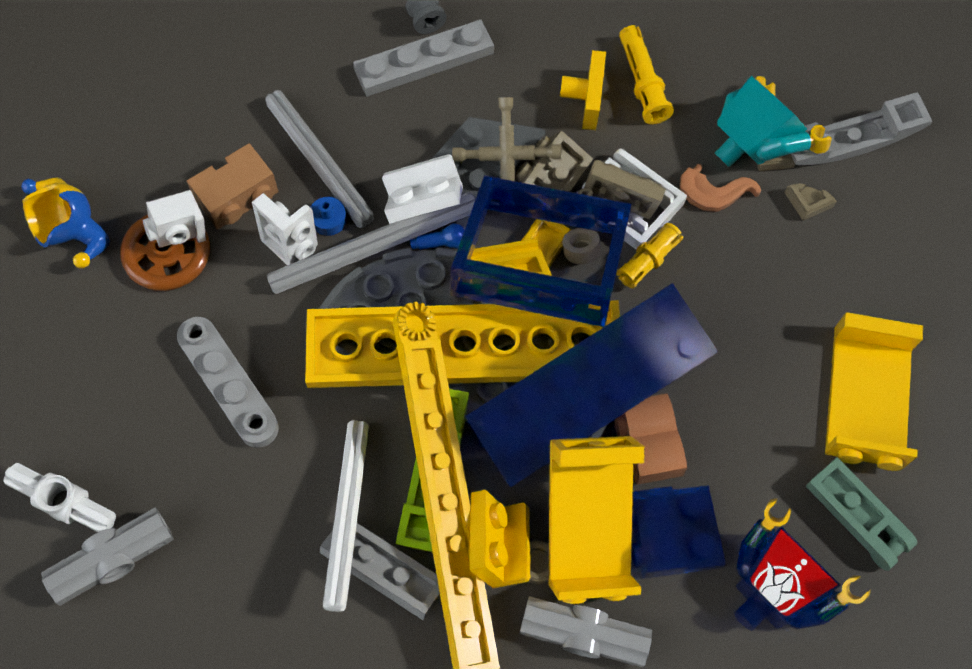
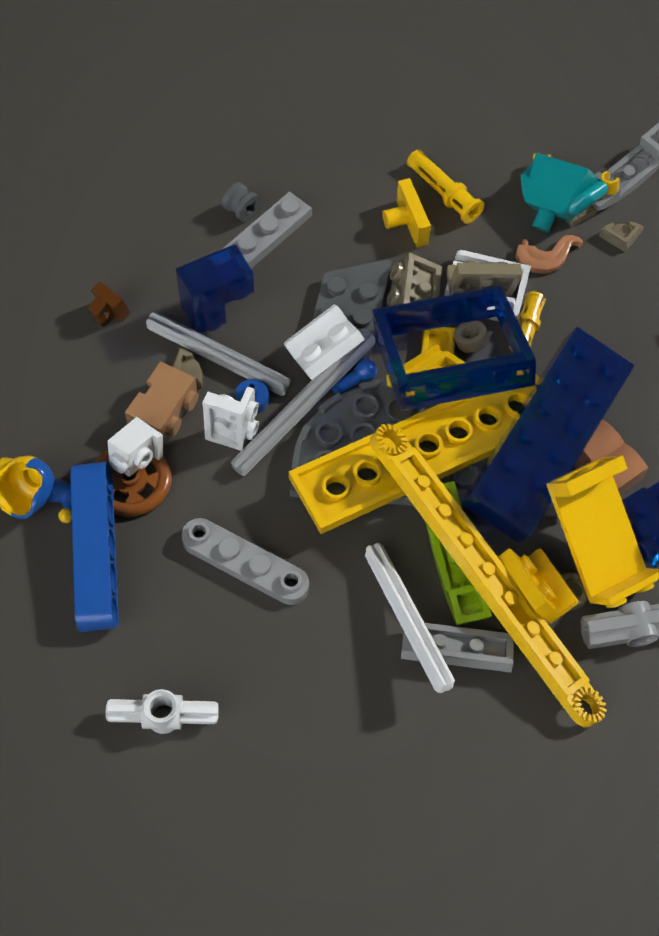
camera: 25 degrees left, 5 degrees down
light grey piece [41,508,174,606] -> none
dark tan piece [452,97,562,208] -> none
none -> blue beam [71,461,119,632]
none -> reddish brown tile [87,281,130,327]
none -> dark tan tile [172,348,203,388]
none -> clear blue brick [176,244,254,334]

